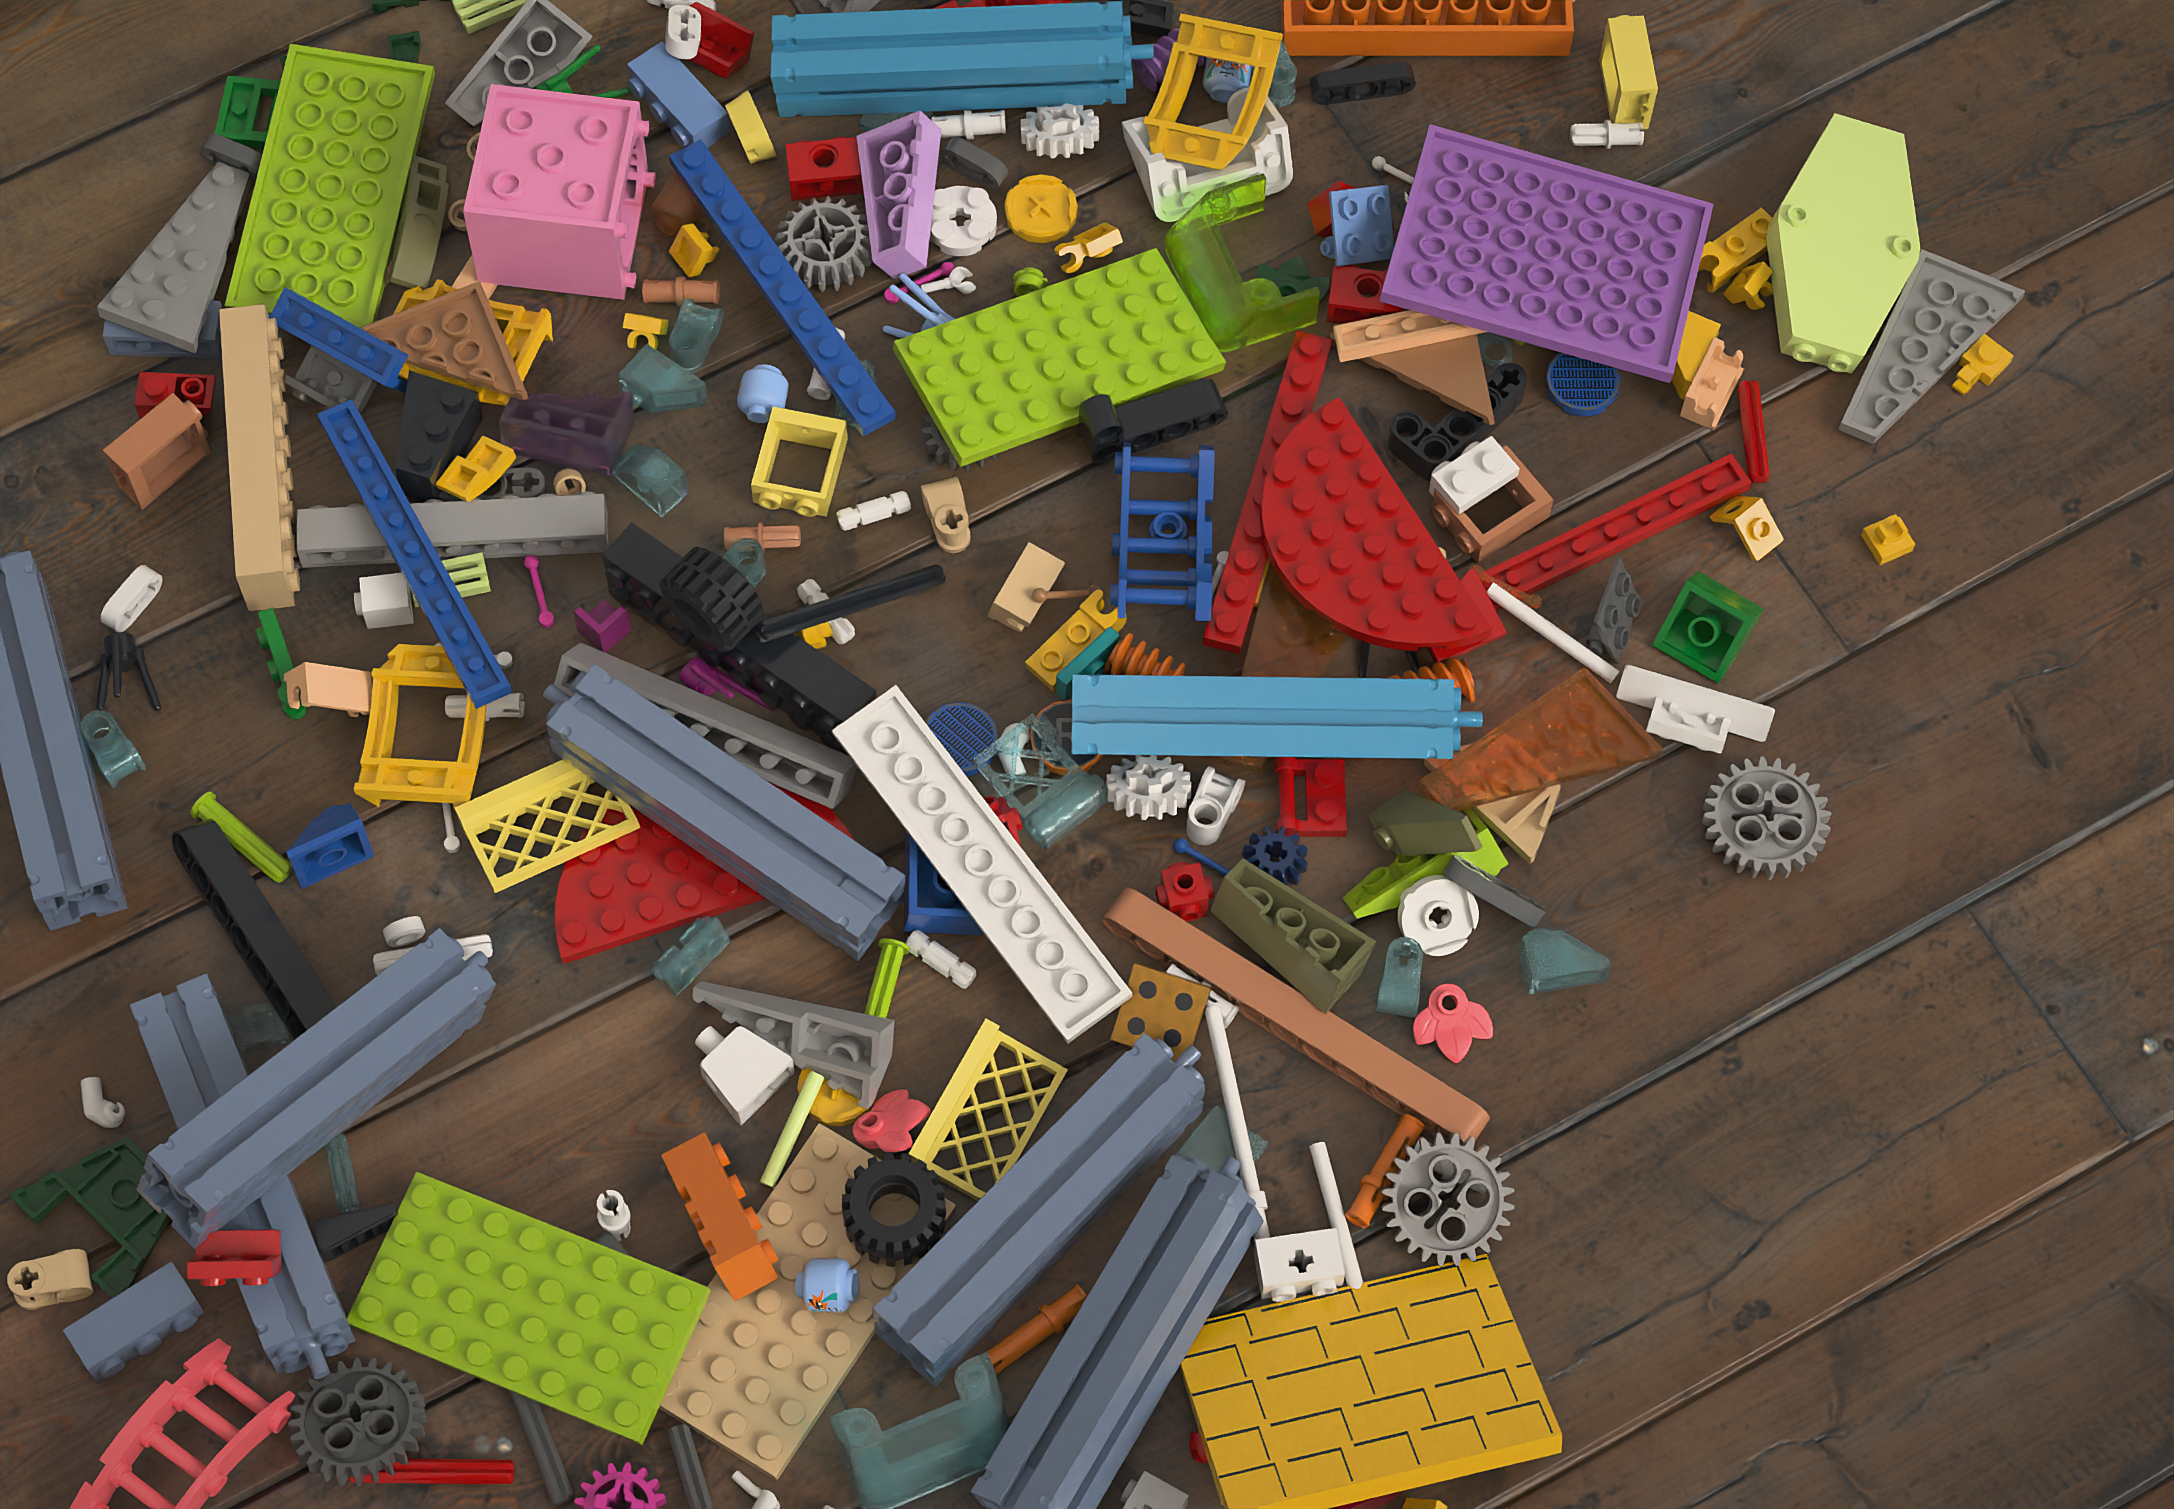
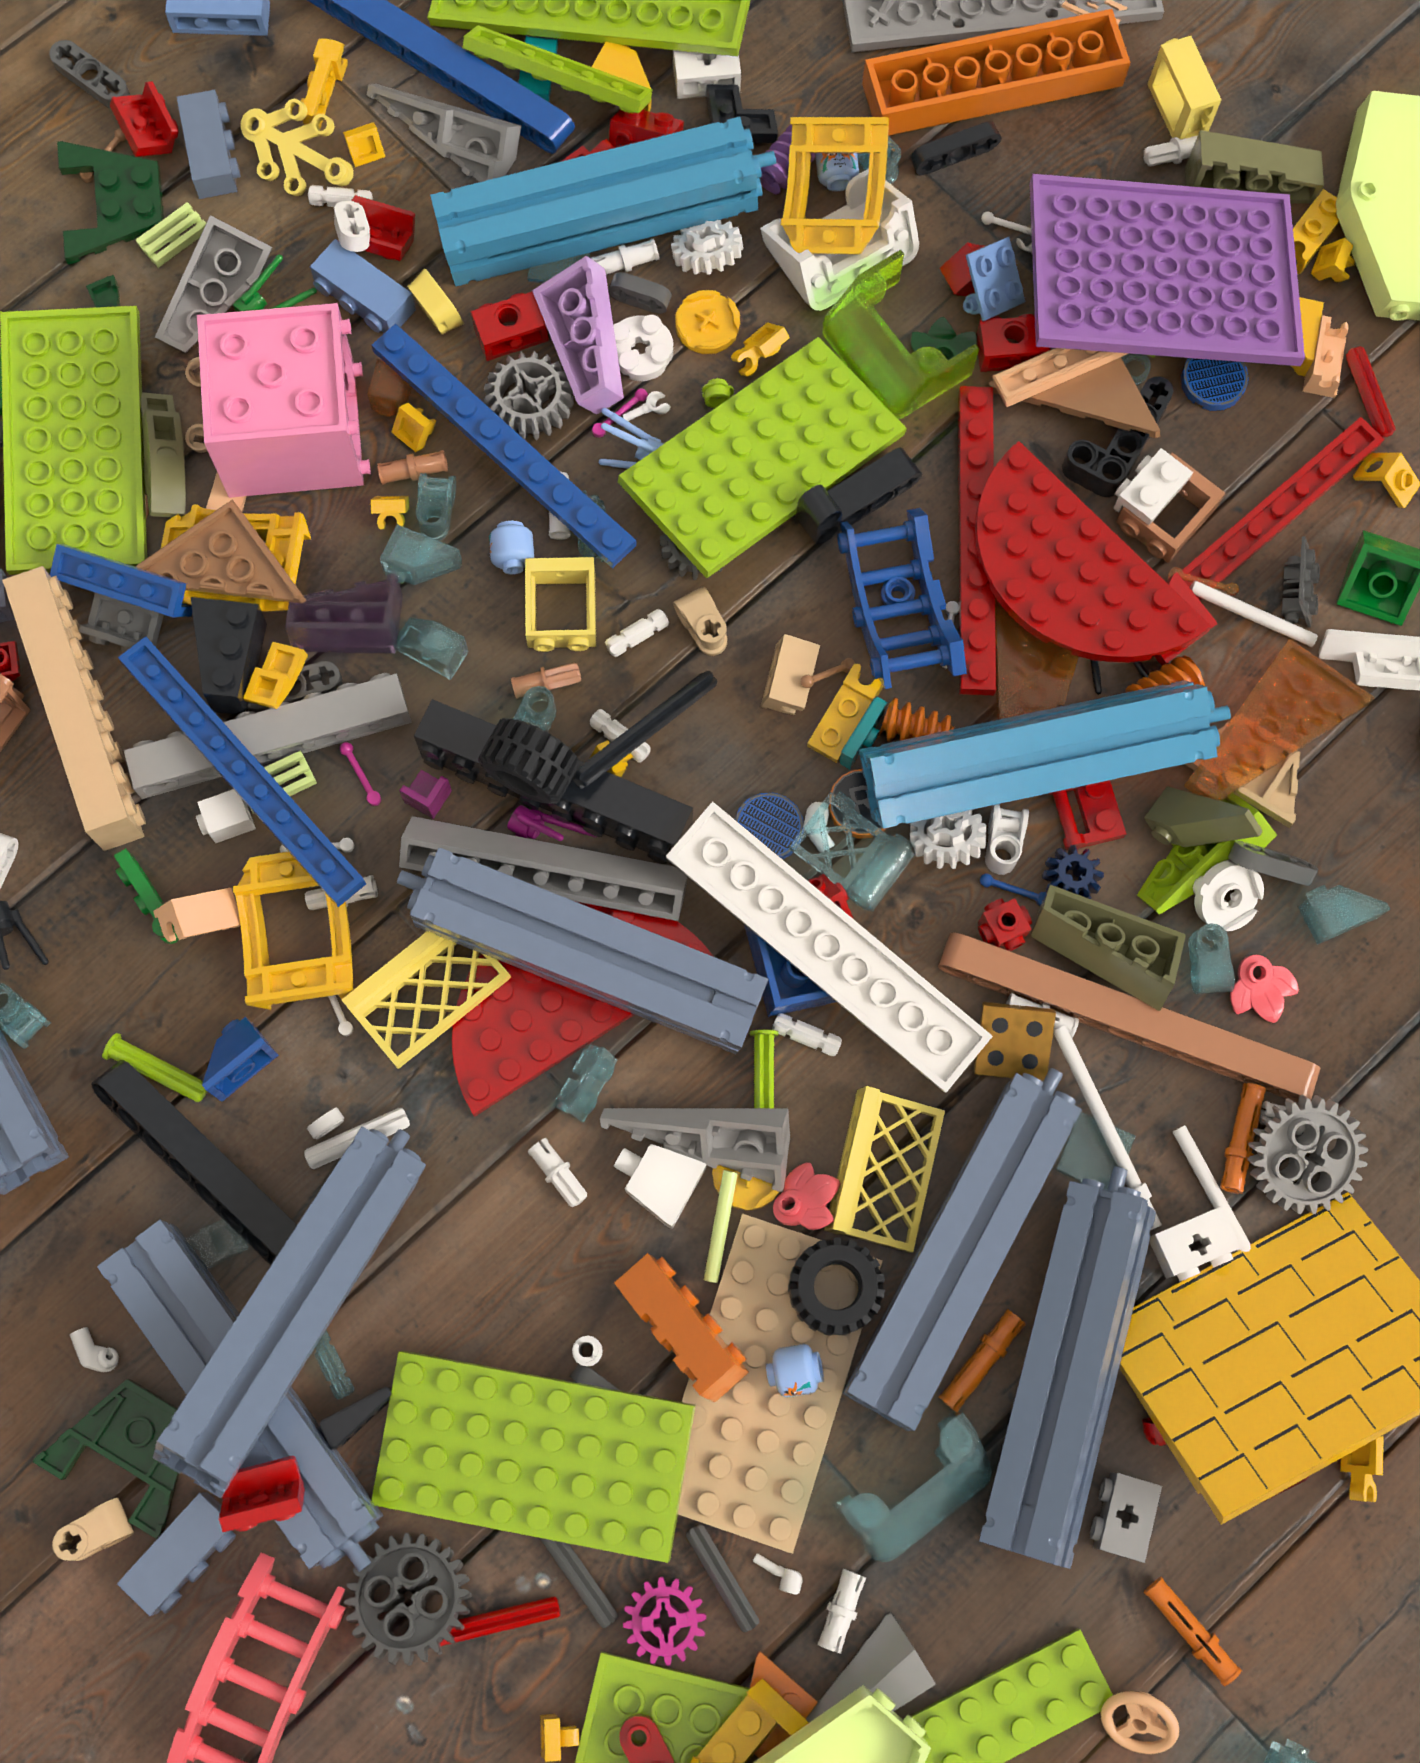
camera: 15 degrees left, 10 degrees up
tan hinge [554,468,586,496] -> none
none -> white axle [528,1138,587,1207]
none -> olive wedge [1185,130,1324,204]

